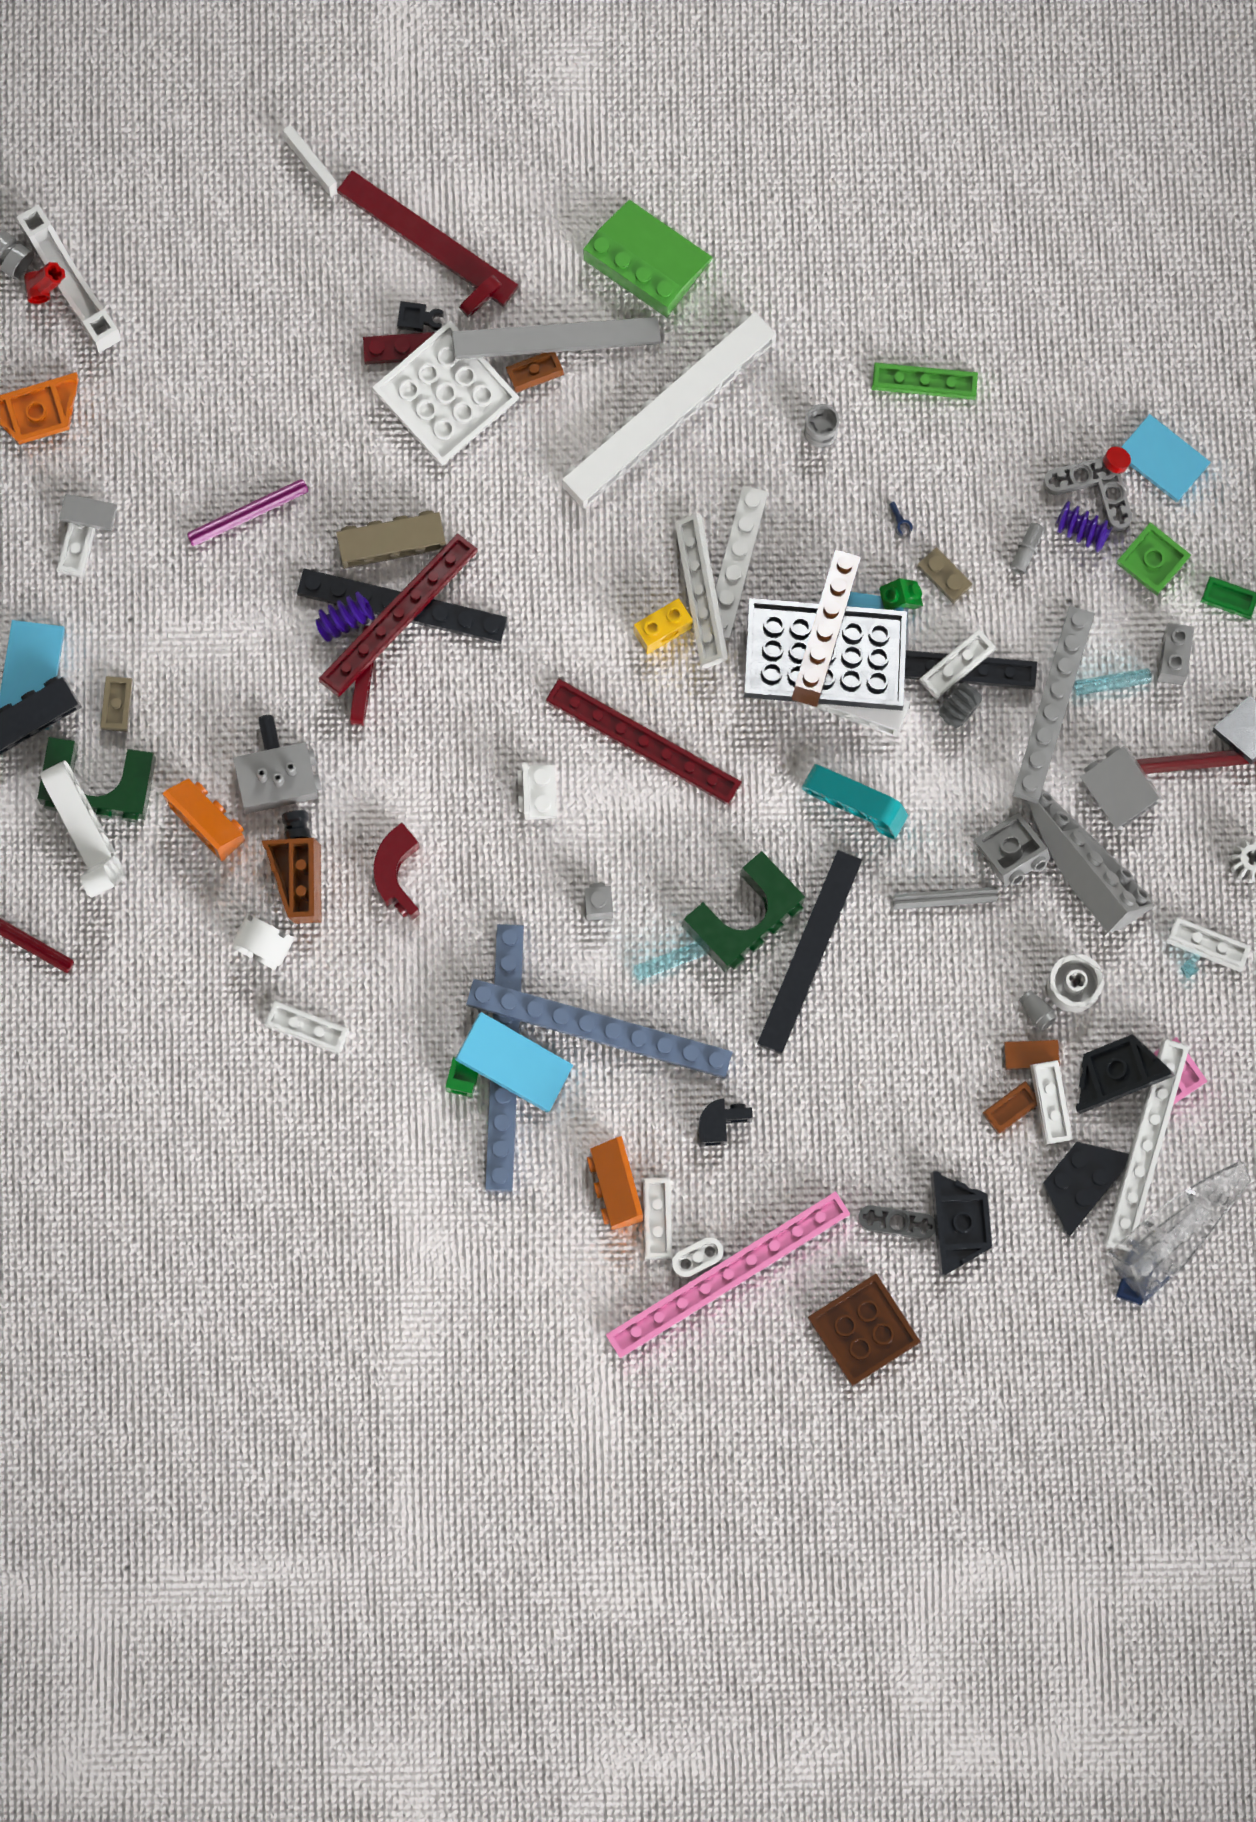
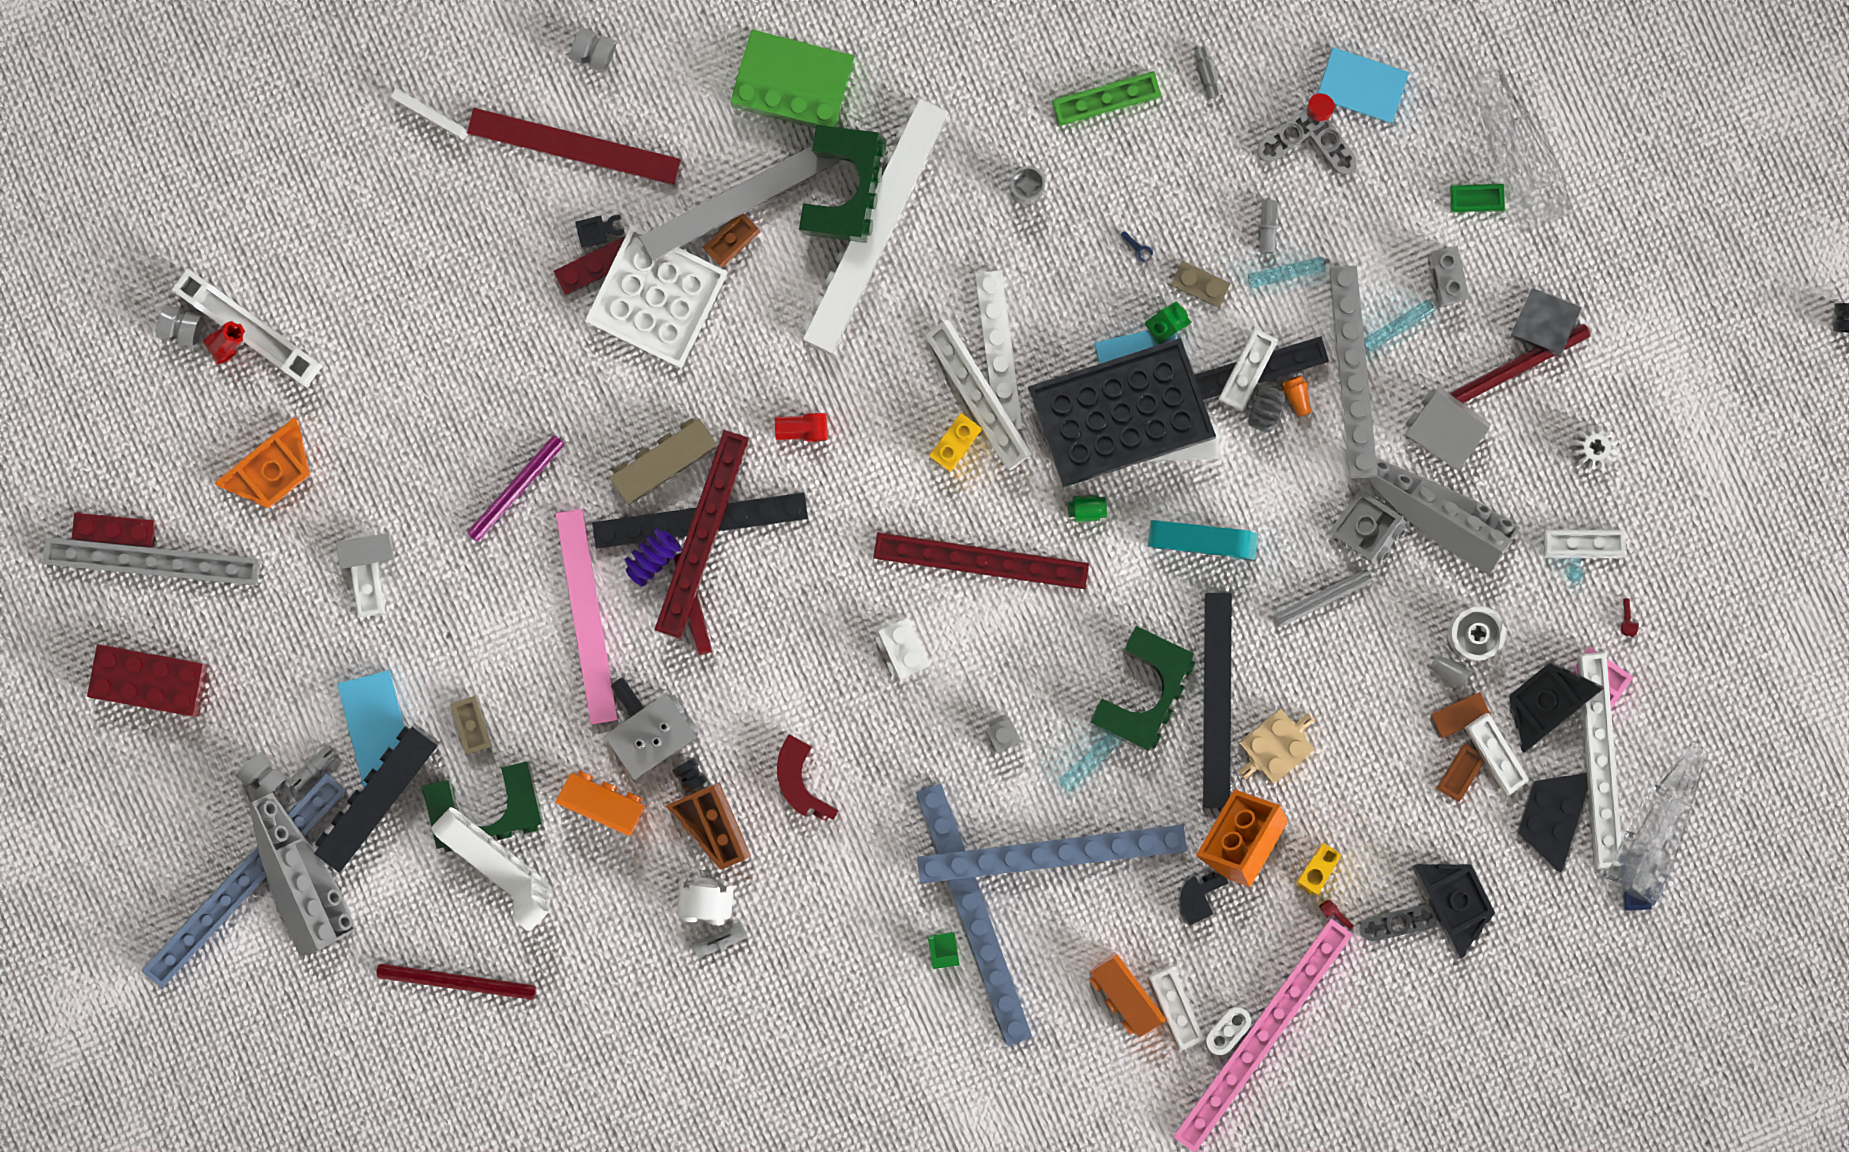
camera: 25 degrees left, 10 degrees up
white tile [264,1000,349,1055] -> none
medium azure tile [455,1012,573,1113] -> none
dark red beam [459,275,502,318] -> none
brick [791,550,861,707] -> none
reddish brown plate [807,1274,921,1387] -> none
dark purple piece [1055,501,1114,553] -> none
bright green plate [1116,522,1191,596] -> none
none -> bright pink tile [556,509,618,725]
none -> light grey wheel [569,27,617,73]
none -> light grey pin [692,923,748,959]
none -> red piece [775,413,828,442]
none -> dark green arch [799,125,886,243]
none -> green brick [1068,494,1107,523]
none -> light grey axle [1194,46,1222,99]
none -> orange slope [1196,789,1288,887]
none -> tan plate [1238,708,1315,784]
none -> clear light blue axle [1248,257,1326,288]
none -> orange cone [1282,375,1312,417]
none -> yellow leg [1294,842,1341,897]
none -> dark red hand [1319,900,1354,930]
none -> dark red hand [1620,598,1639,637]

